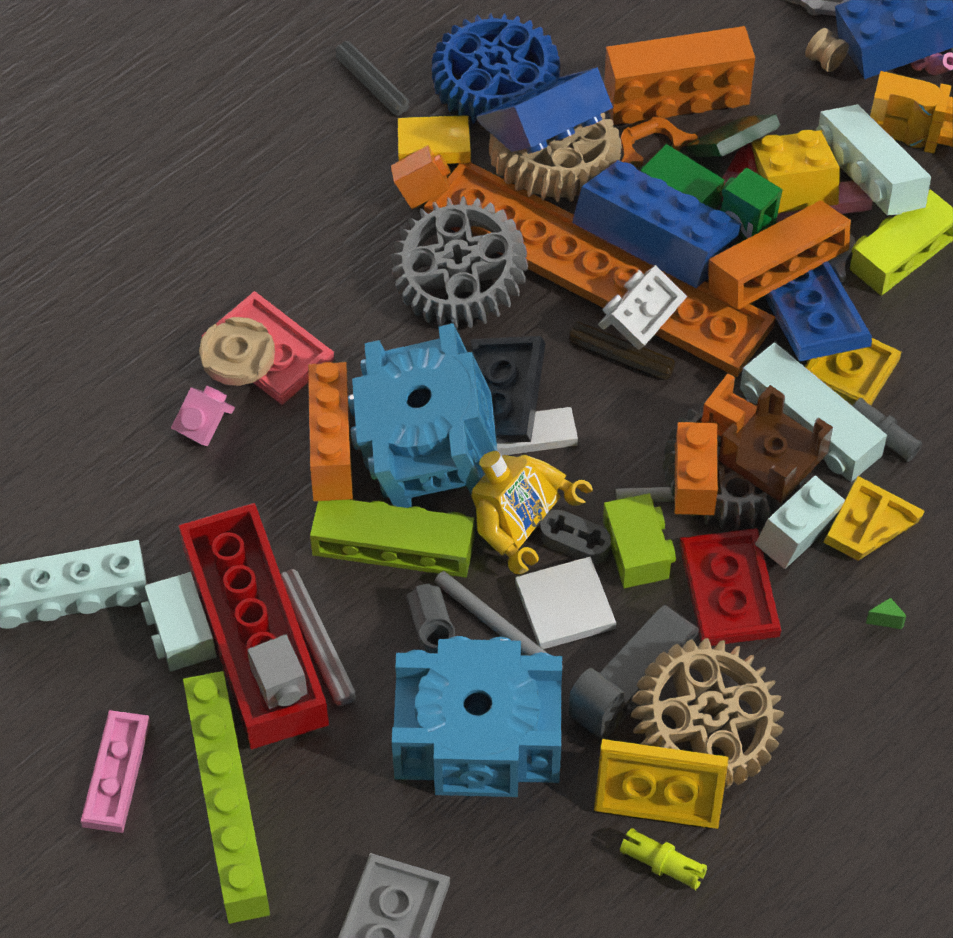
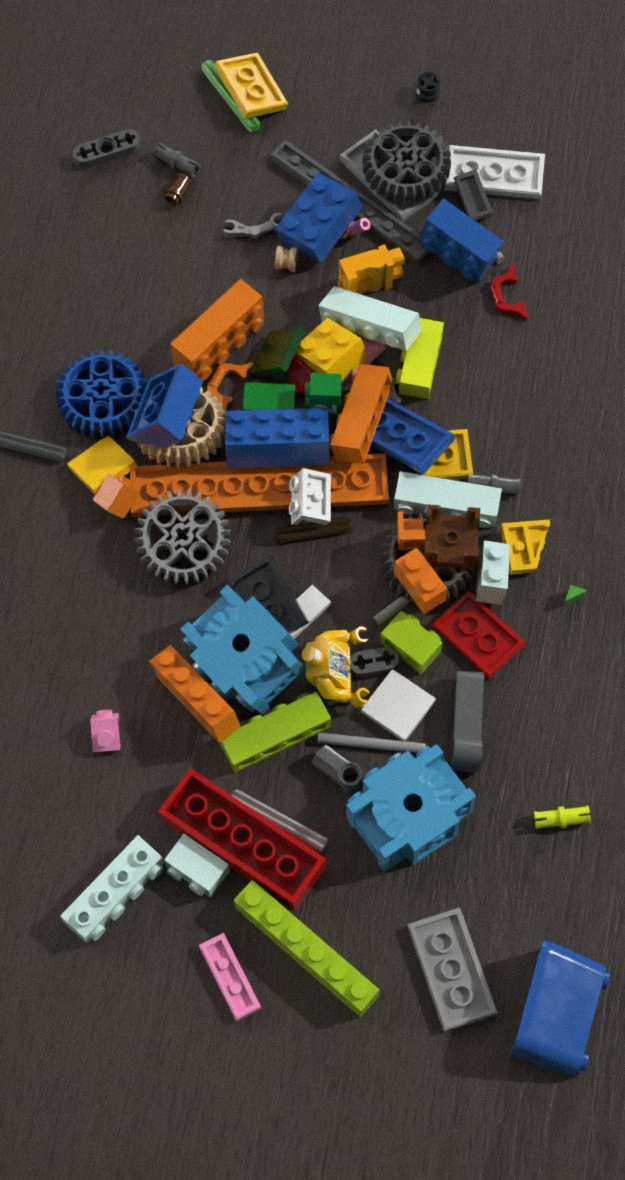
camera: 35 degrees left, 10 degrees up
tan tile [199,317,275,386] -> none
coral tile [202,291,335,405] -> none
light grey brick [248,635,307,709] -> none
yellow tile [594,739,728,829] -> none
tan gear [631,638,784,790] -> none

